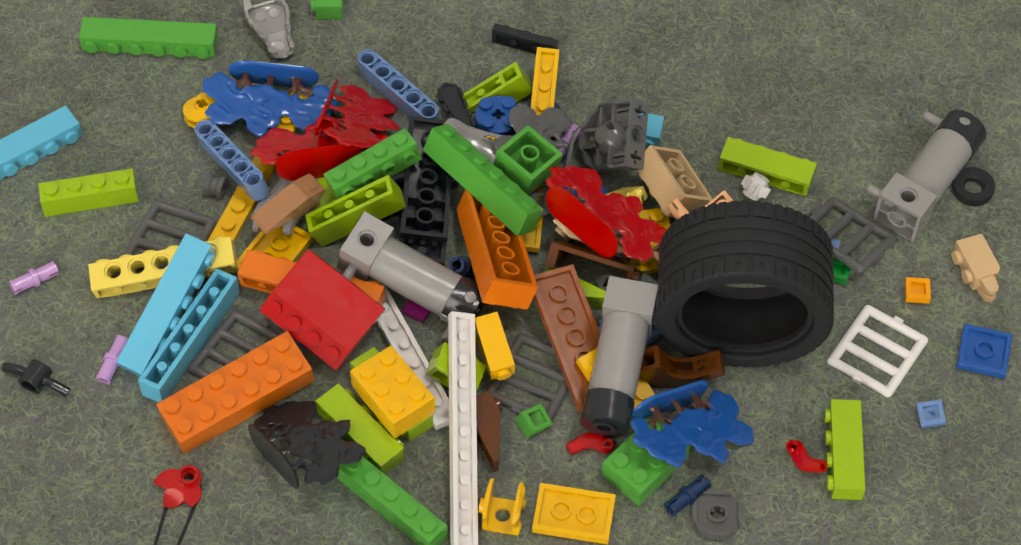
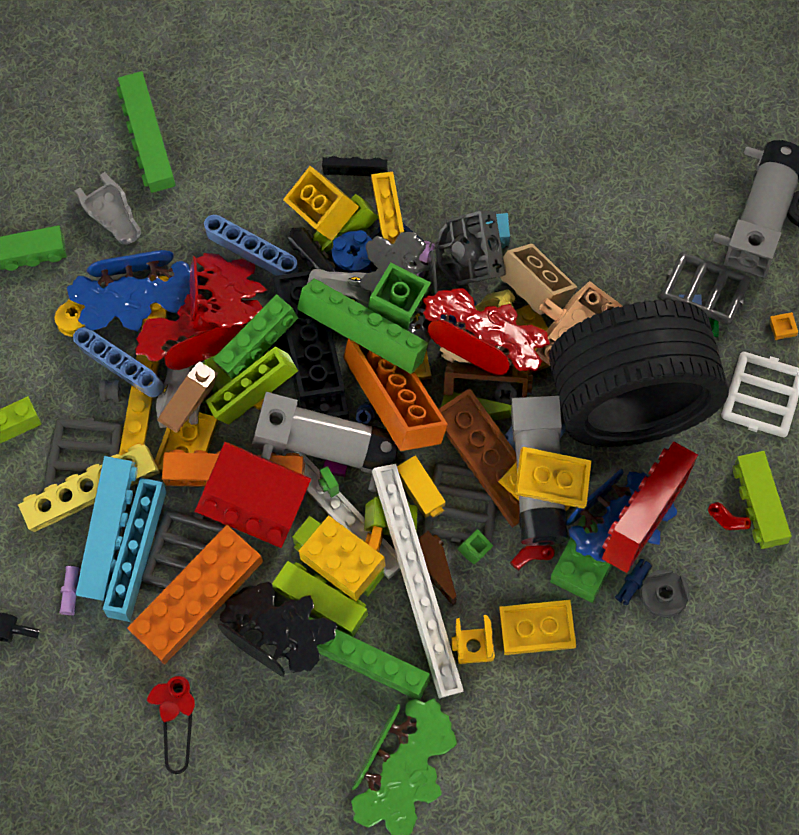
camera: 10 degrees left, 10 degrees up
reddish brown arch [640,345,725,388] -> none
lime brick [718,137,817,197] -> none
white gear [741,172,771,201] -> none
none -> yellow brick [283,166,359,241]
none -> bright green plate [318,466,339,498]
none -> light orange plate [365,526,383,552]
none -> yellow plate [515,447,591,508]
none -> red brick [602,441,698,573]

